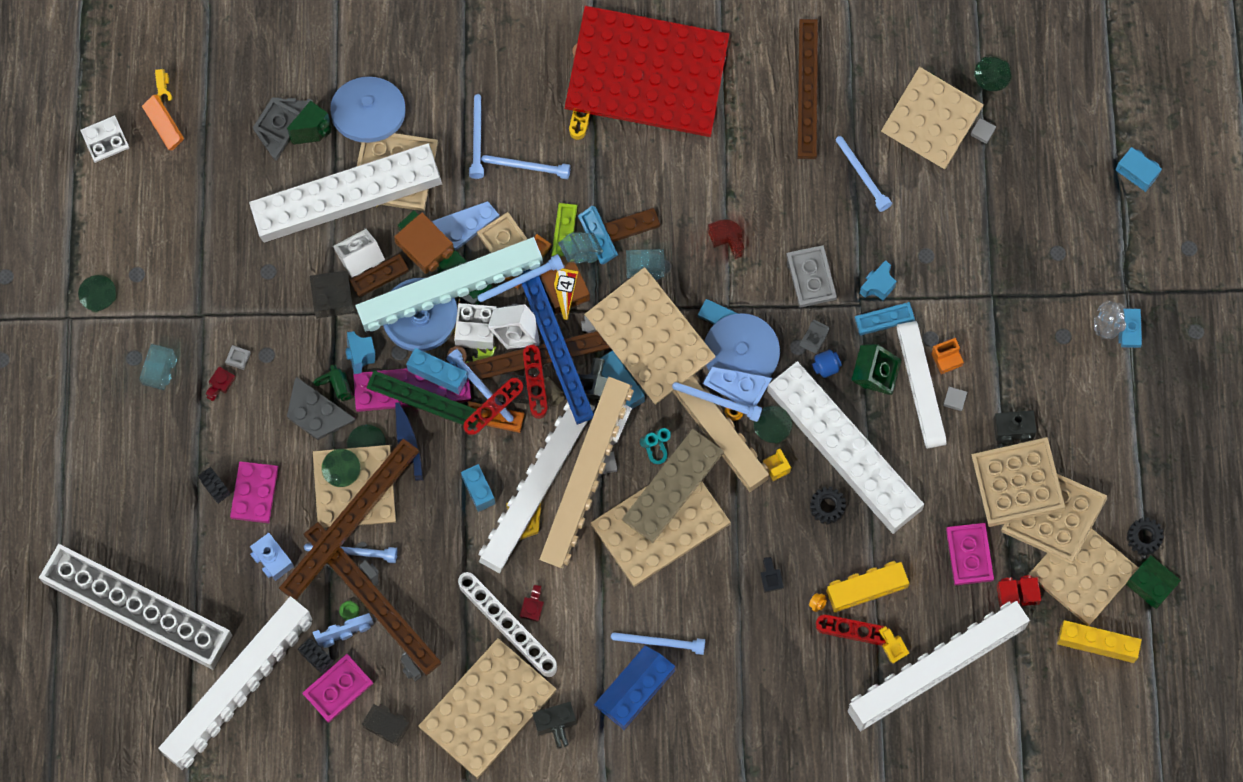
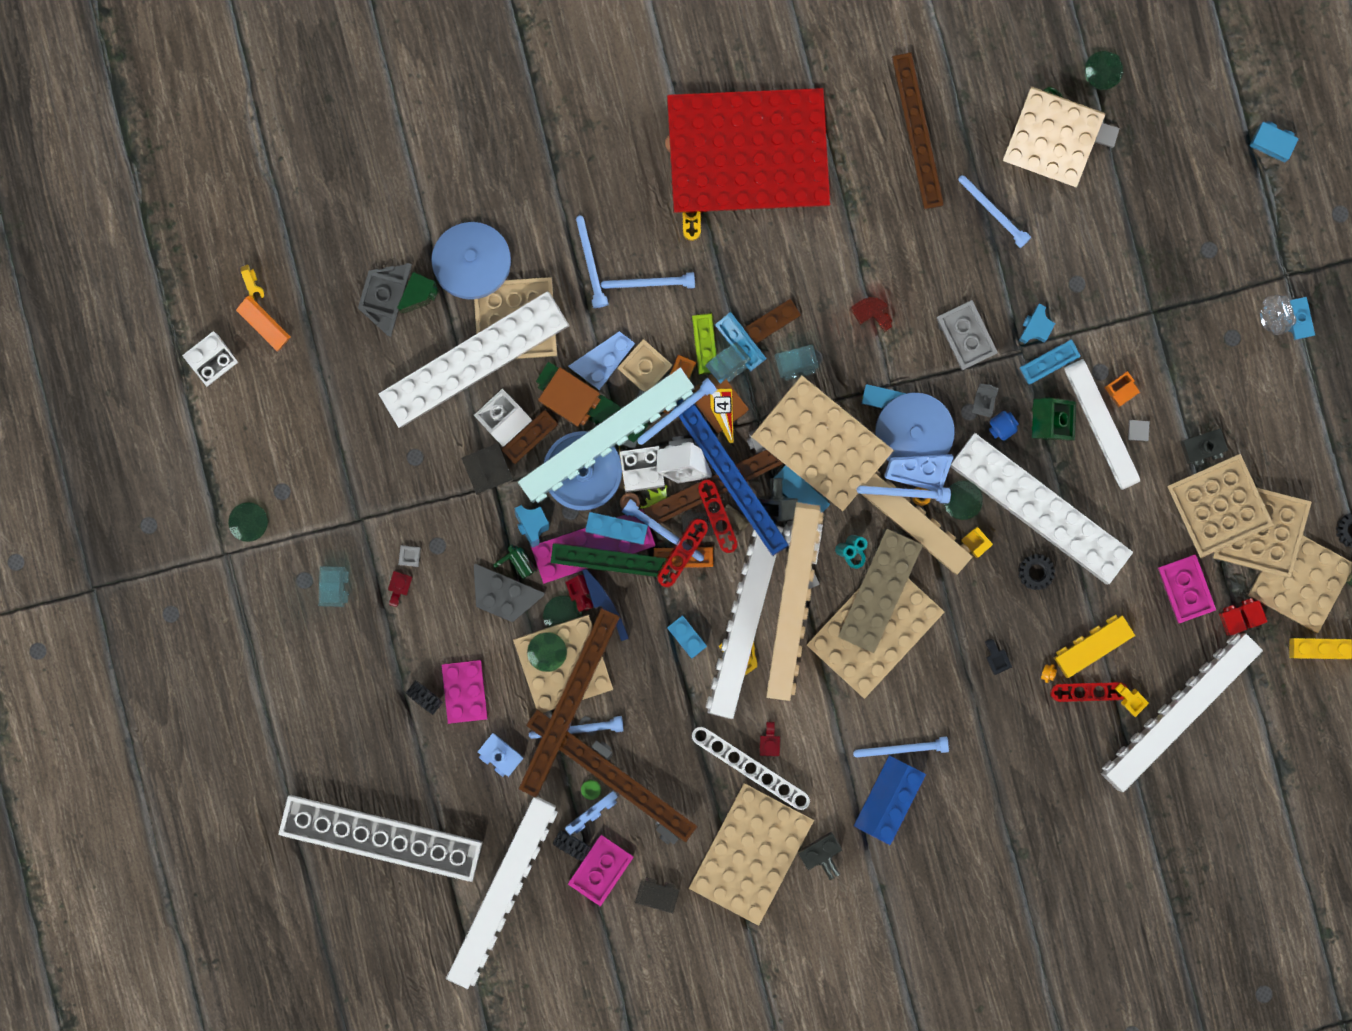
camera: 20 degrees left, 15 degrees up
none -> dark red plate [565,575,593,612]

